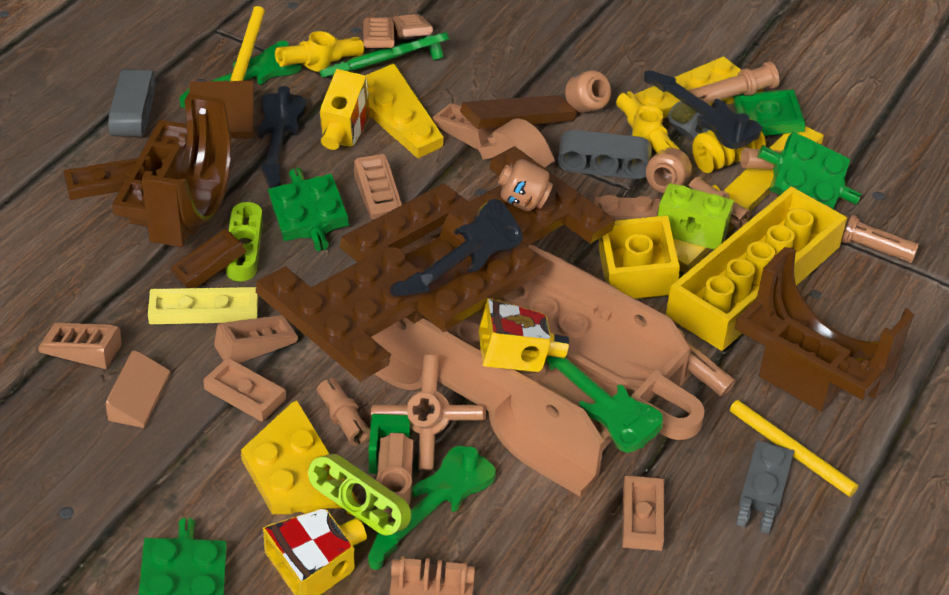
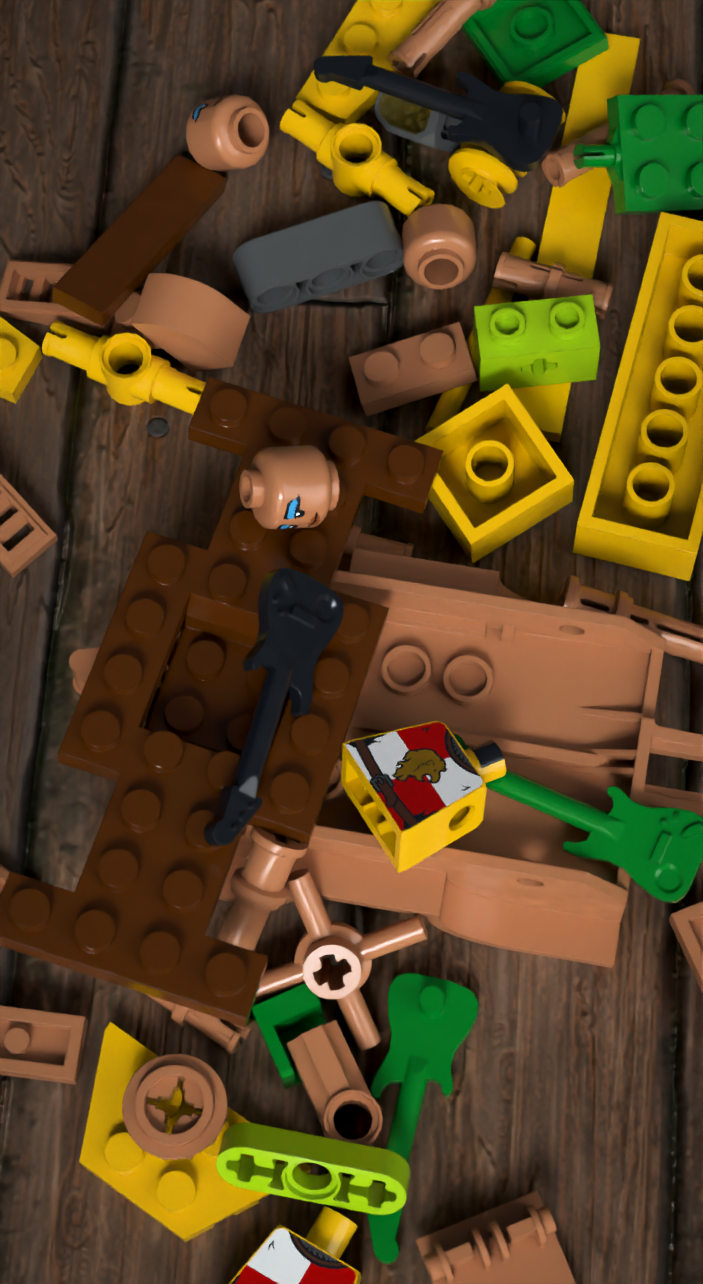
camera: 20 degrees left, 25 degrees up
none -> yellow pin [42,320,206,415]
none -> nougat gear [122,1054,228,1161]
none -> nougat pin [217,825,309,951]

